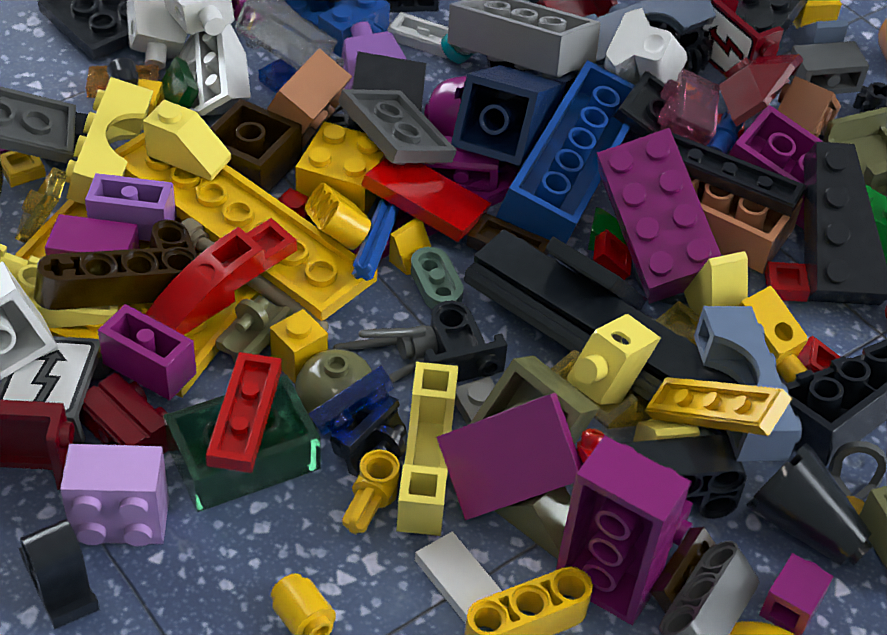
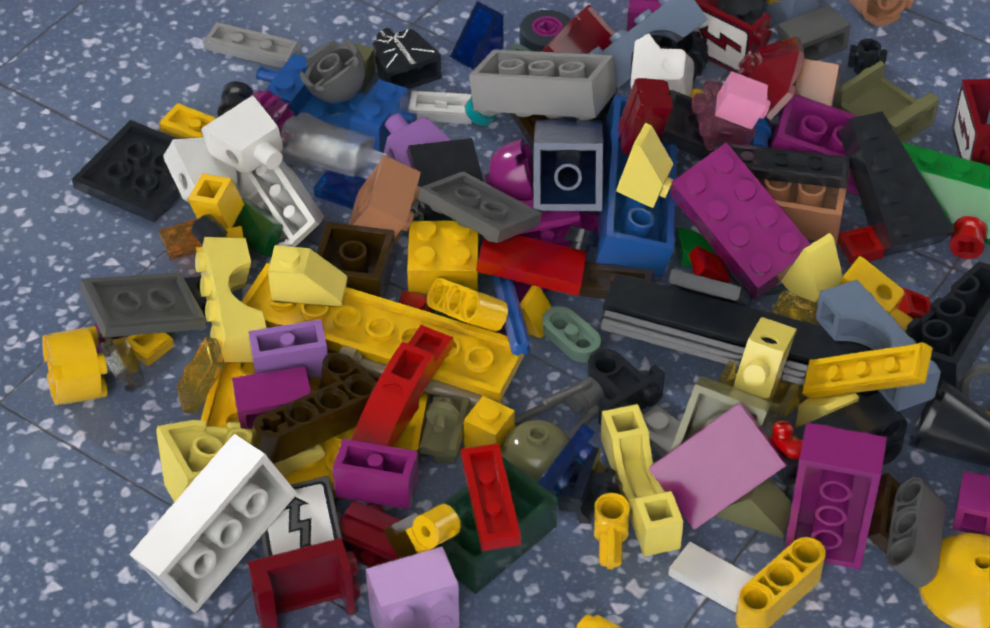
camera: 15 degrees left, 0 degrees up
none -> yellow brick [187,173,244,229]
none -> yellow leg [384,504,460,559]
none -> black plate [564,226,598,252]
none -> light yellow slope [616,123,674,208]
none -> dark red brick [617,78,673,155]
none -> bright pink brick [715,71,770,130]

